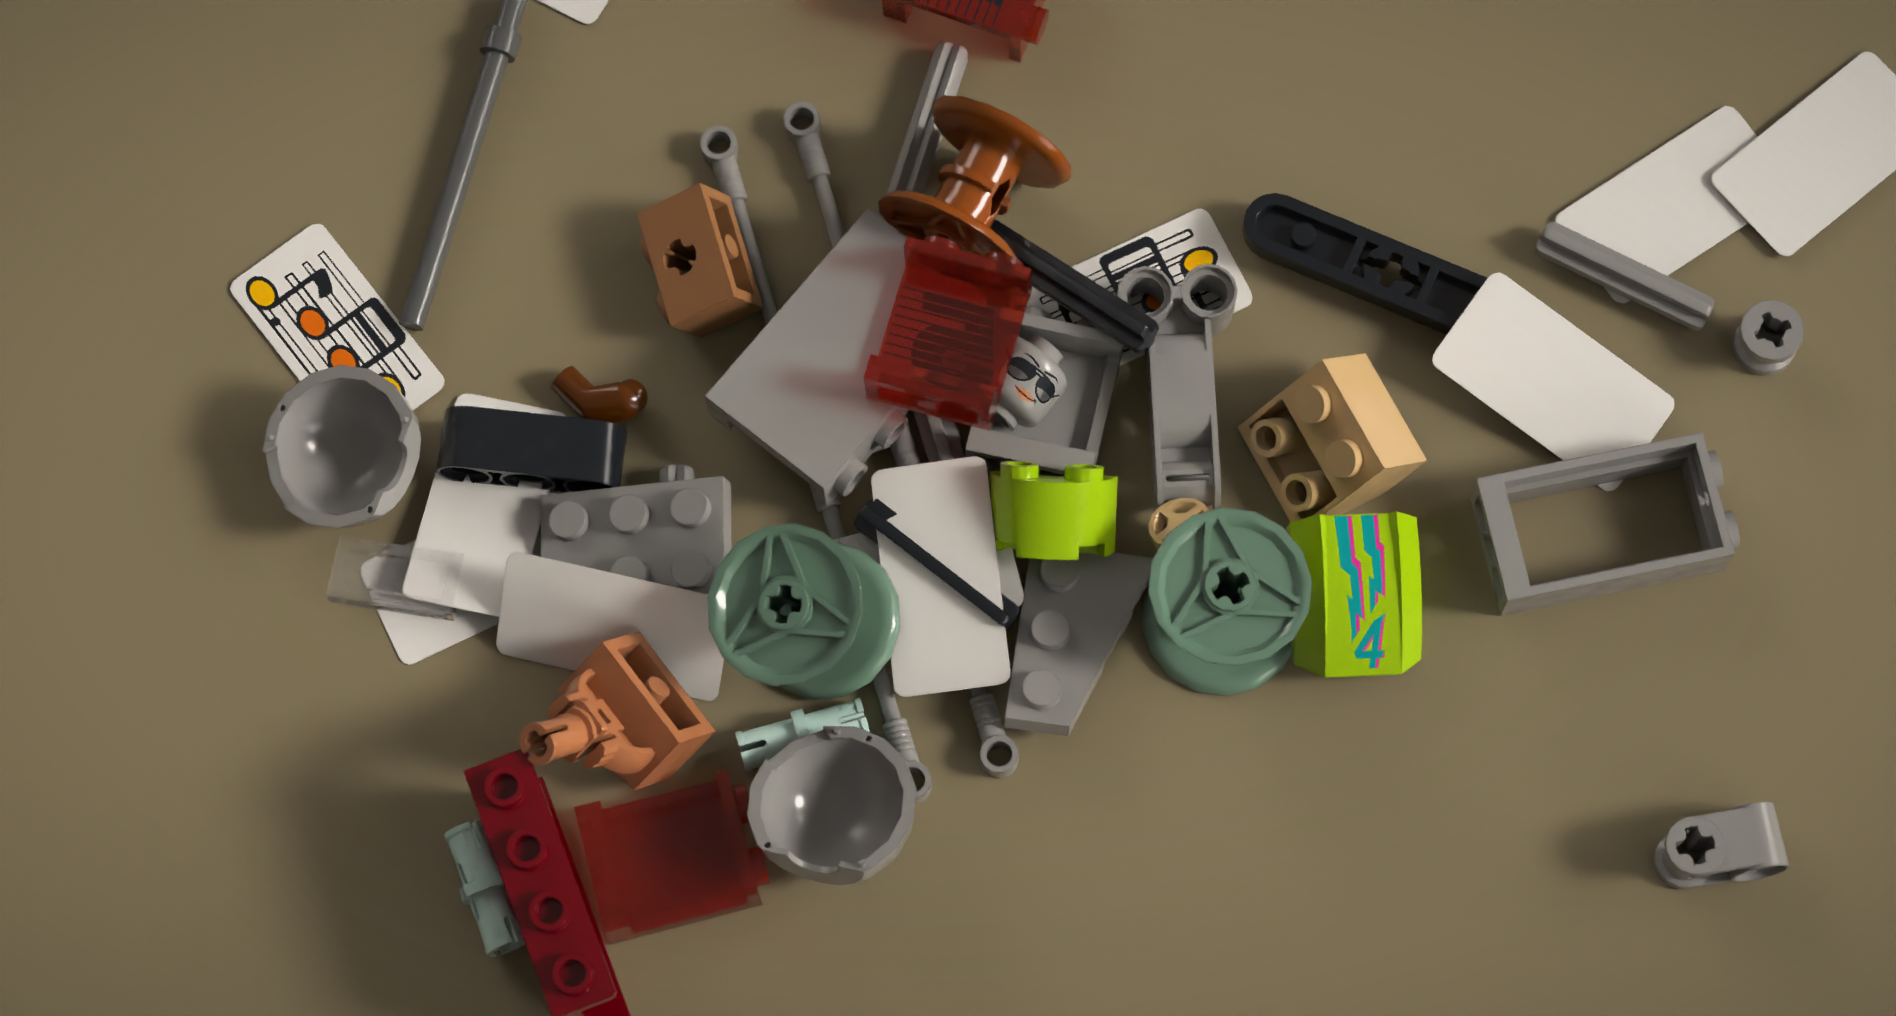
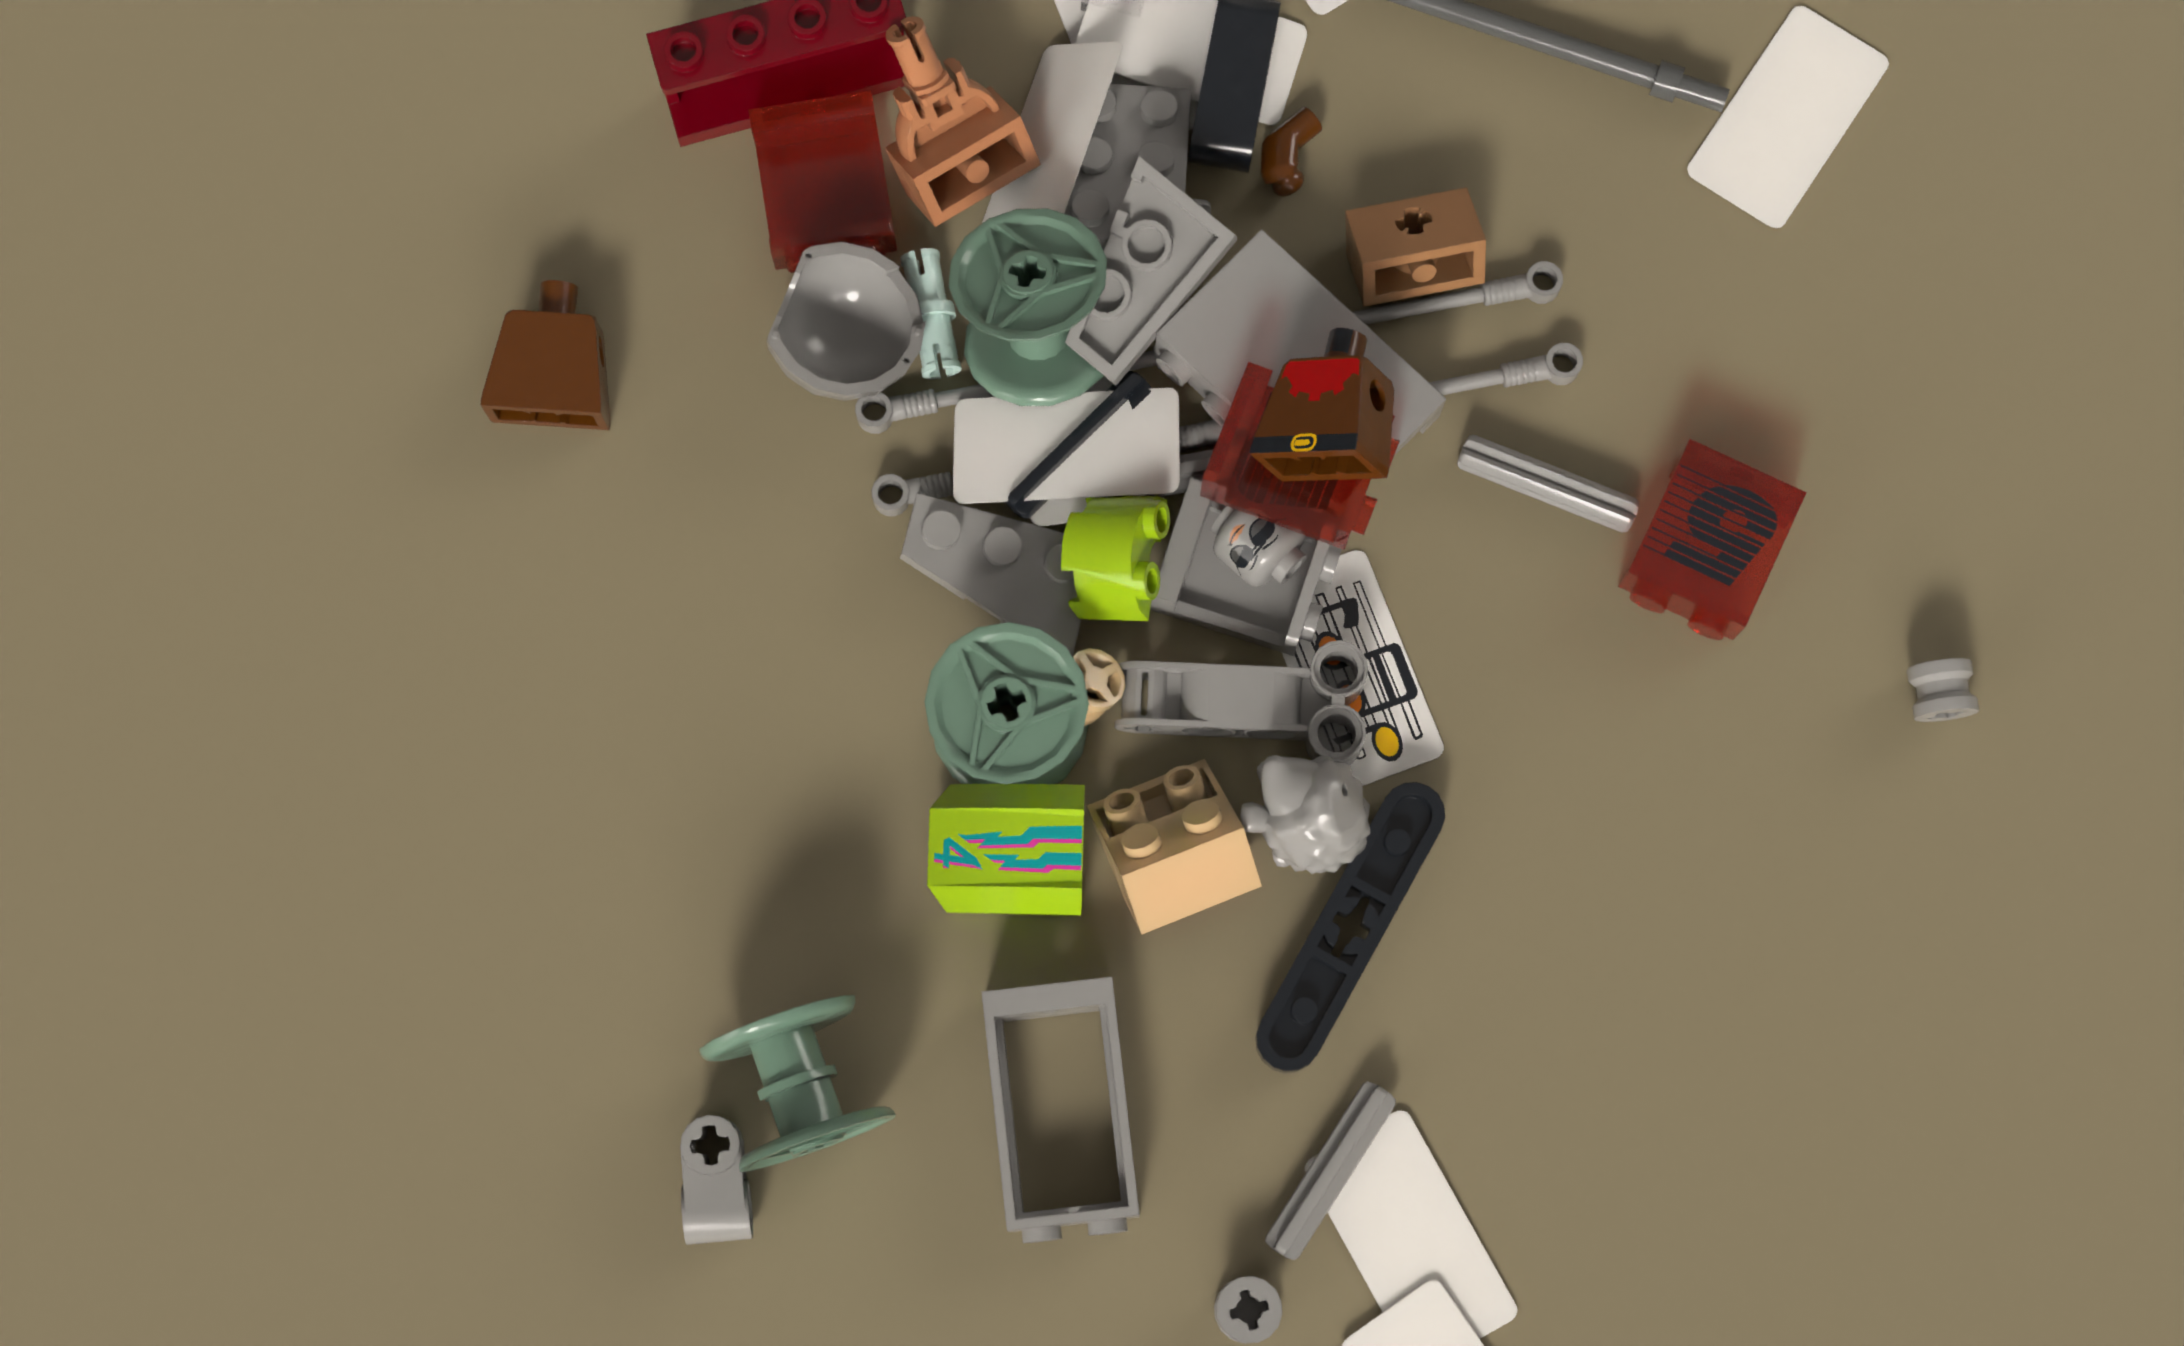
camera: 90 degrees right, 5 degrees up
dark orange piece [878,95,1071,283] -> none
black axle [990,219,1159,353] -> none
white sticker [1432,272,1675,491] -> none
none -> sand green piece [699,995,896,1172]
none -> light grey wing [1065,156,1238,386]
none -> light grey animal [1240,755,1370,874]
none -> reddish brown torso [1249,328,1394,481]

